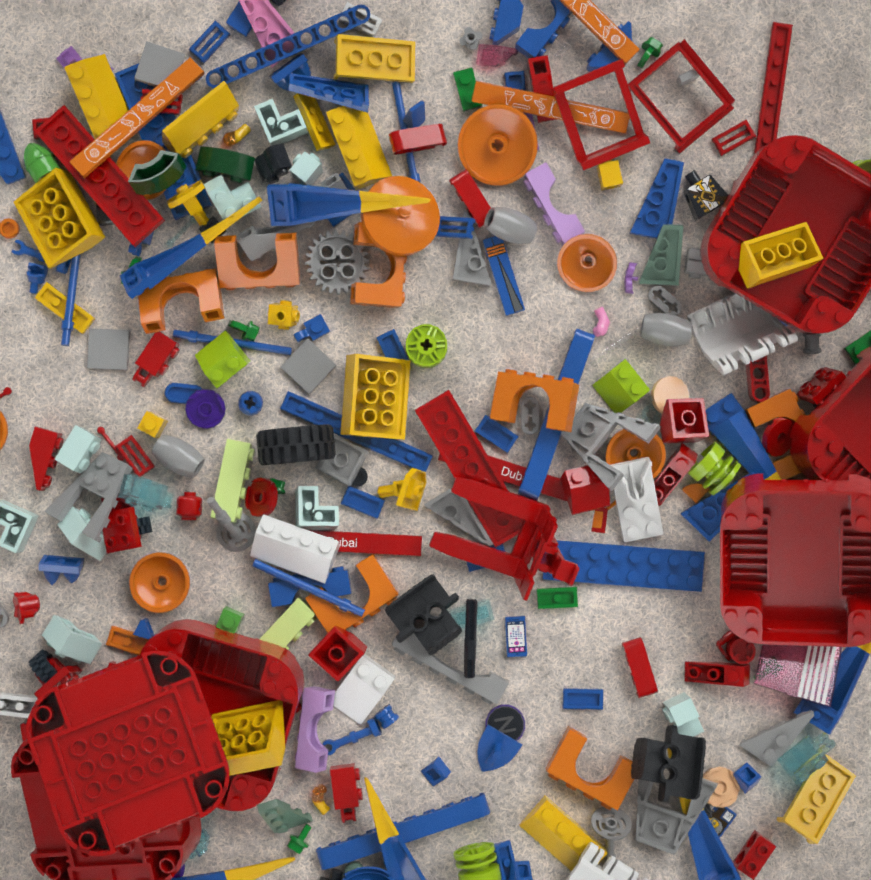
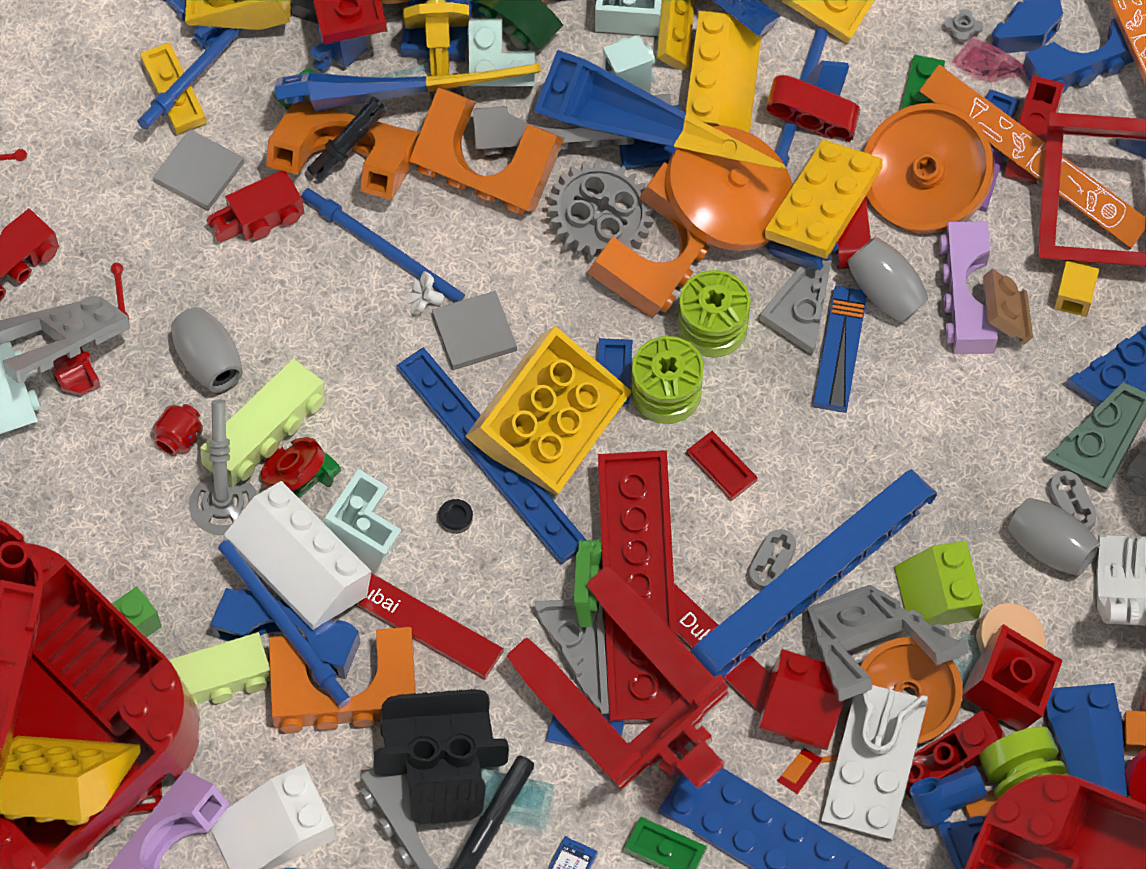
camera: 30 degrees right, 25 degrees down
blue piece [26,262,48,294] -> none
light aqua brick [55,425,102,473] -> none
red plate [102,507,153,554] -> none
red tile [115,435,155,478] -> none
clear light blue brick [118,474,175,512] -> none
orange dish [129,552,190,613] -> none
yellow brick [137,411,168,438] -> none
blue tile [165,383,202,404] -> none
dark purple tile [185,389,226,429] -> none
lime slope [195,330,251,388] -> none
green piece [227,320,260,342] -> none
blue piece [238,391,263,416] -> none
black brick [254,143,292,184] -> none
black tyre [256,424,336,466] -> none
yellow brick [268,300,300,330] -> none
blue plate [294,314,330,342] -> none
red slope [308,625,367,682] -> none
light grey tile [316,433,369,487] -> none
blue tile [341,486,385,519] -> none
yellow piece [377,468,427,511] -> none
blue tile [475,415,519,453] -> none
orange arch [490,369,580,433] -> none
orange dish [557,234,617,292] -> none
bright pink arm [593,307,610,337] -> none
medium lavender piece [624,262,638,294] -> none
none -> black pin [307,97,388,182]
none -> white plant [408,271,444,315]
none -> bright green hinge [574,539,602,627]
none -> lime wheel [678,270,751,358]
none -> red tile [686,430,758,501]
none -> yellow plate [765,139,883,259]
none -> blue piece [909,765,988,826]
none -> medium nougat plate [983,269,1033,345]

